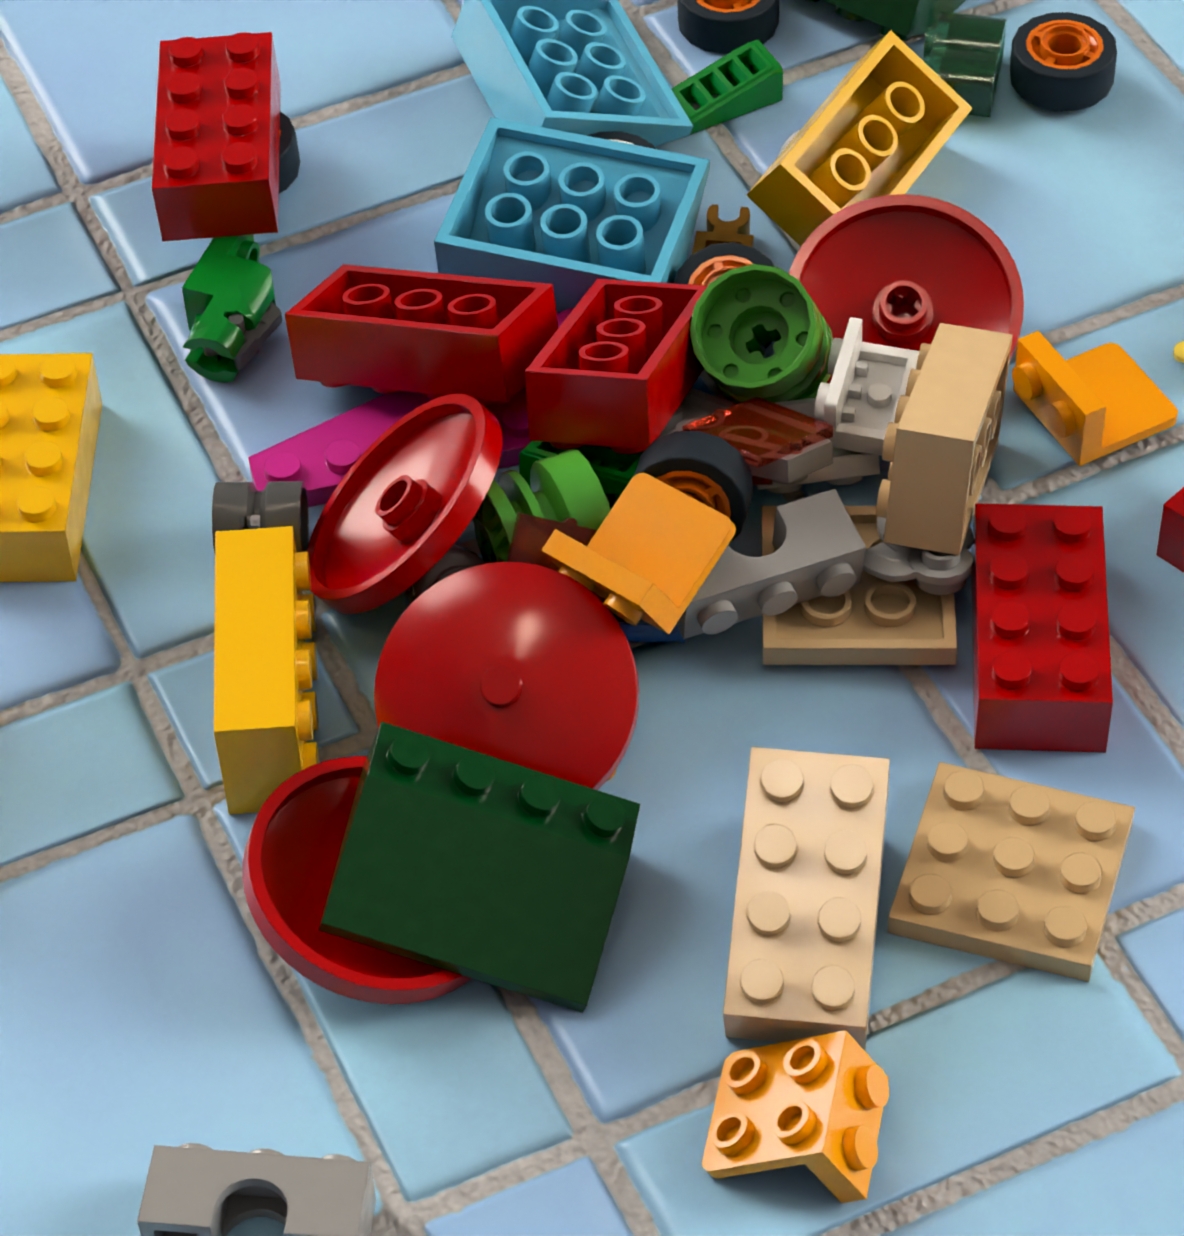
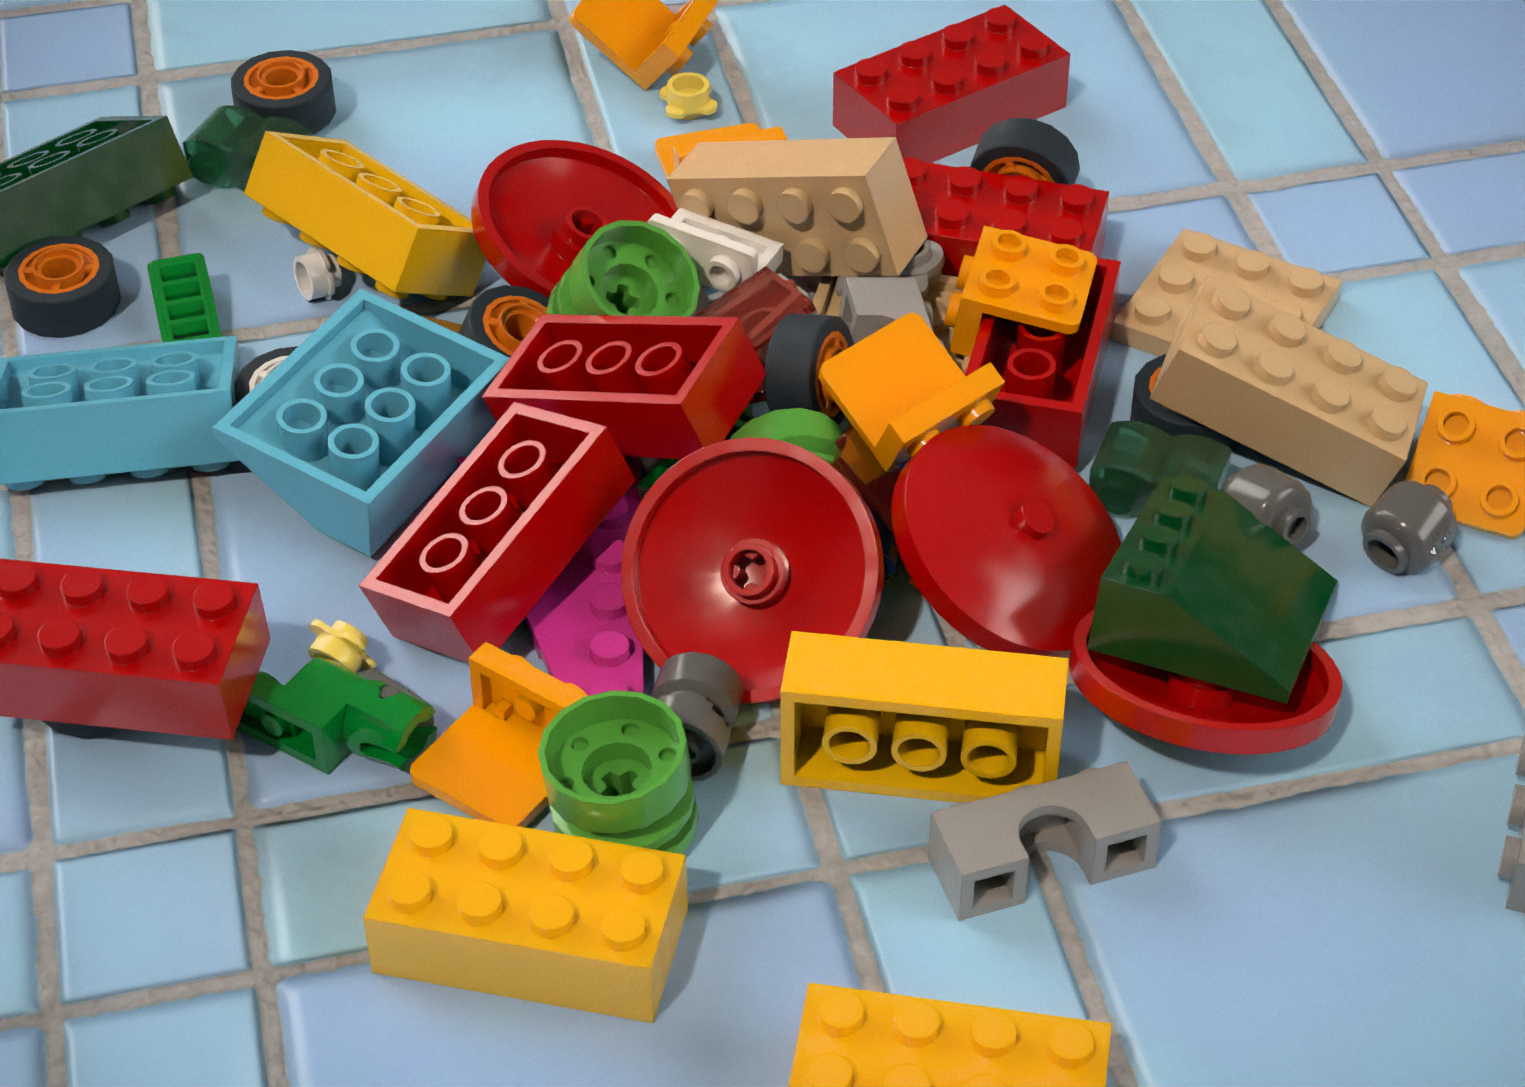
camera: 80 degrees left, 5 degrees down
none -> light yellow plate [308,619,377,673]
none -> light orange bracket [410,642,589,827]
none -> bright green wheel [538,690,699,854]
none -> light grey arch [928,761,1162,921]
none -> light orange bracket [944,225,1097,357]
none -> red brick [965,258,1121,468]
none -> black wheel [970,118,1080,185]
none -> clear green brick [1089,421,1232,517]
none -> dark grey head [1220,463,1313,545]
none -> dark grey head [1361,480,1458,574]

